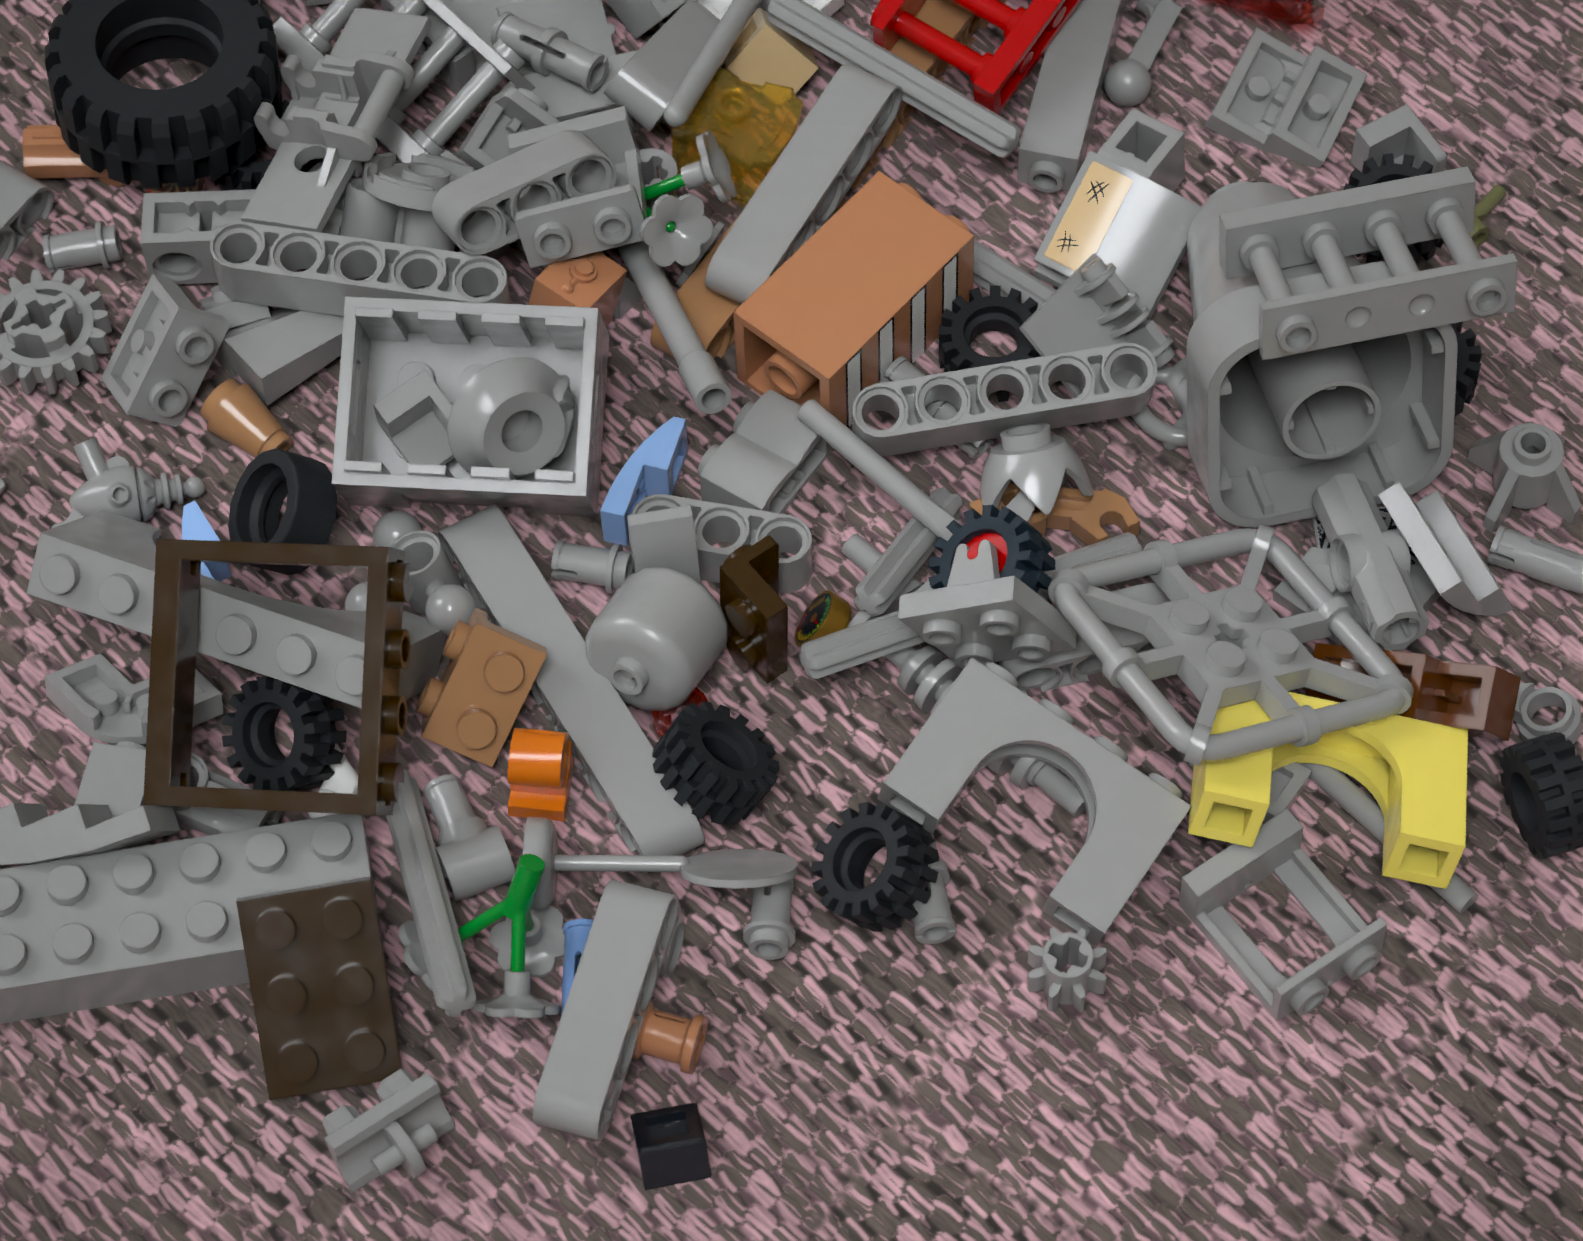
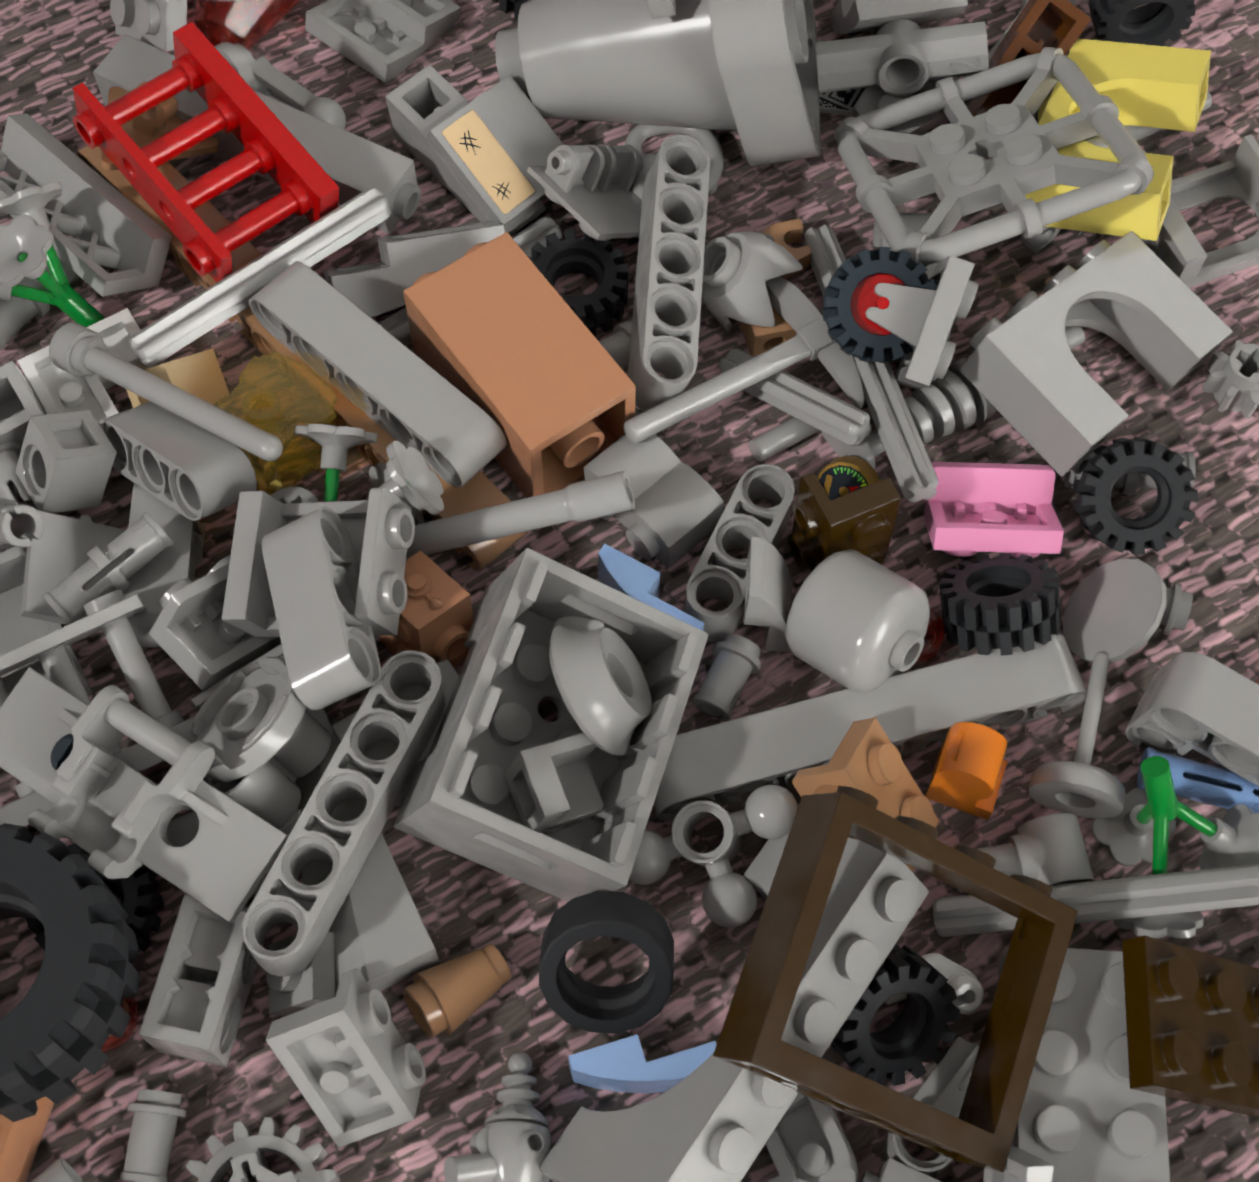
camera: 80 degrees left, 5 degrees up
none -> light grey slope [323,221,504,317]
none -> bright pink bracket [924,462,1064,558]

